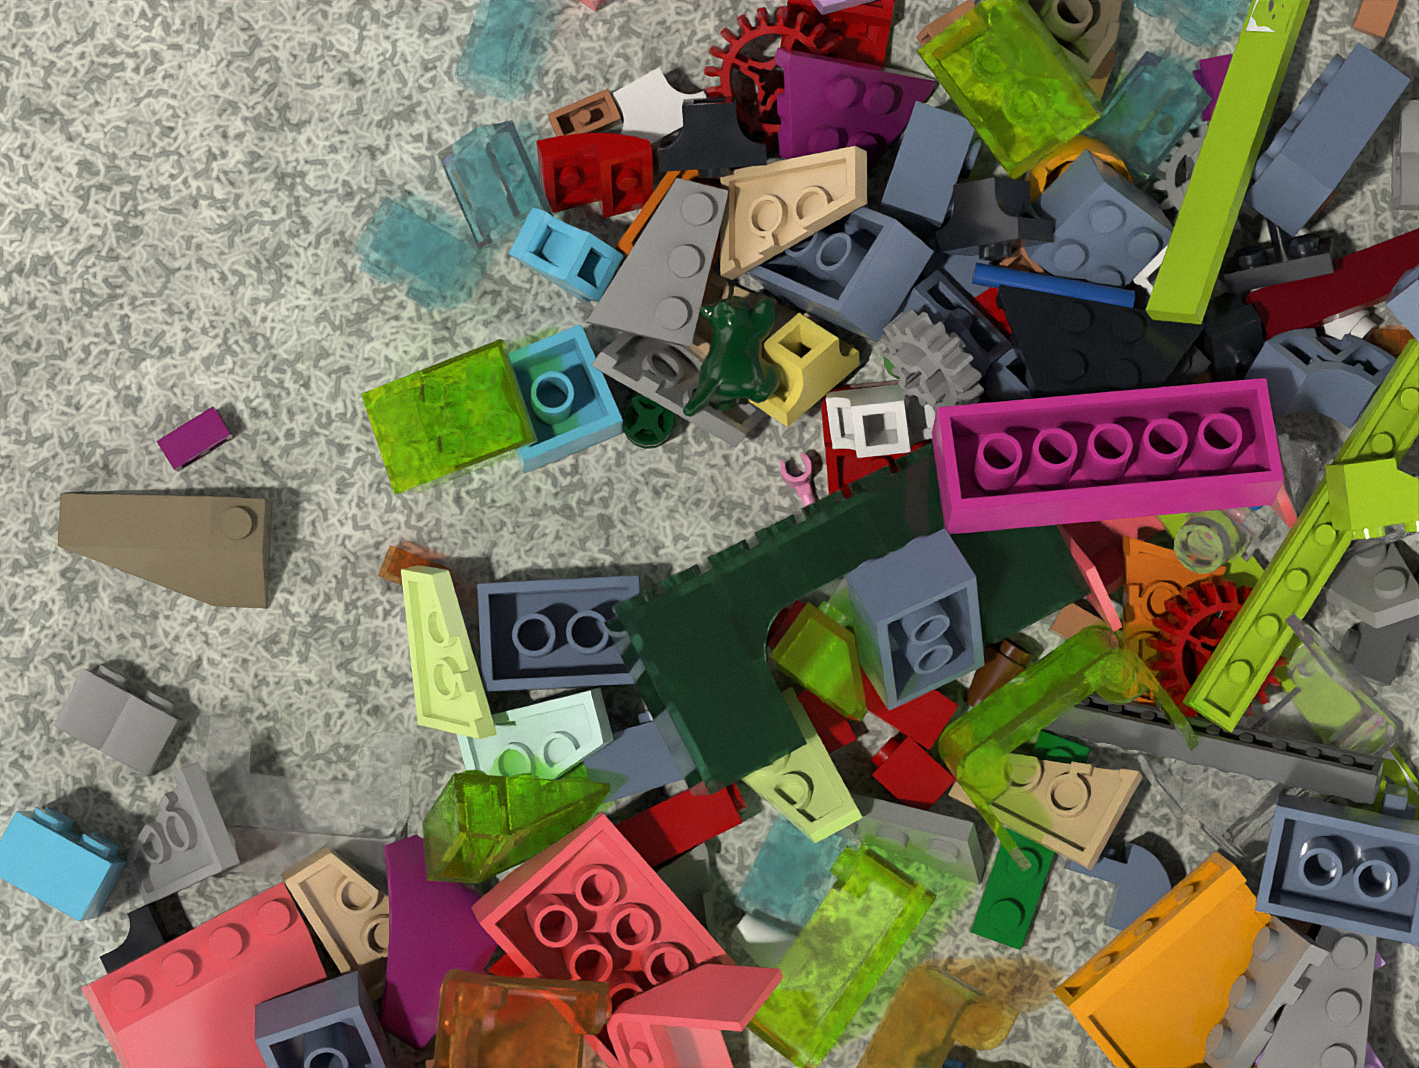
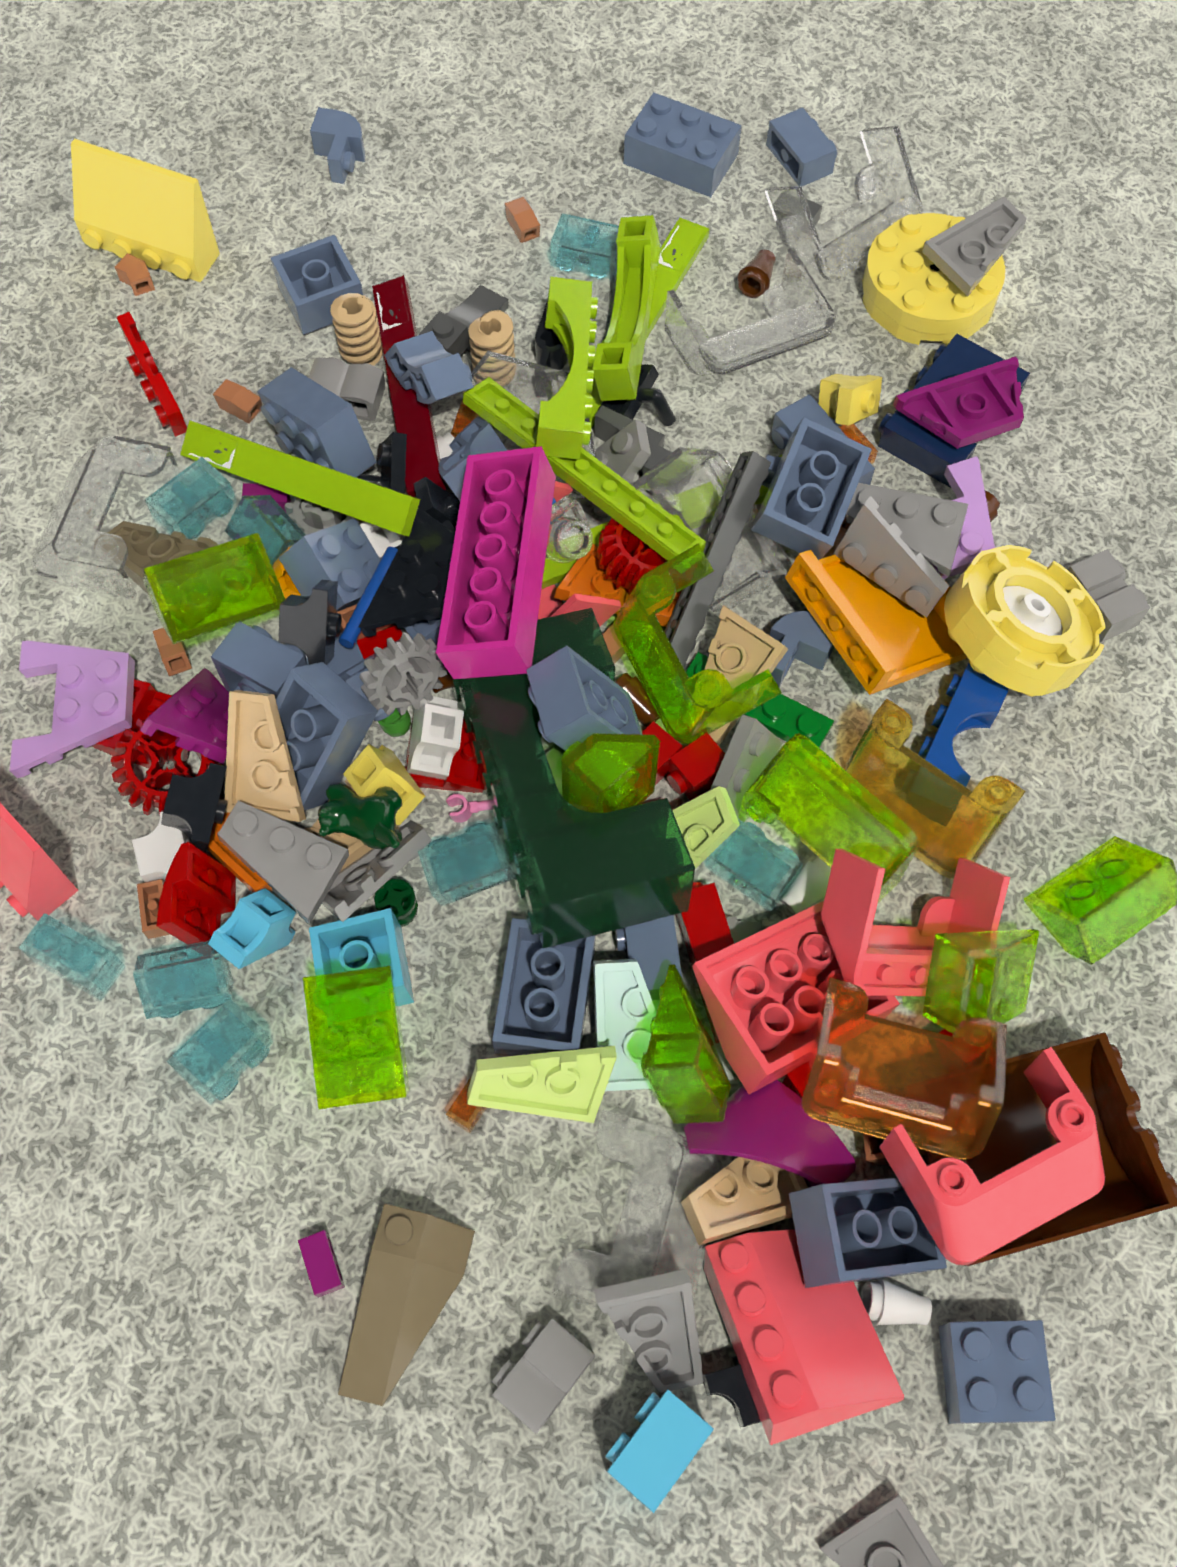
camera: 80 degrees left, 20 degrees down
none -> clear light blue brick [418,822,517,906]

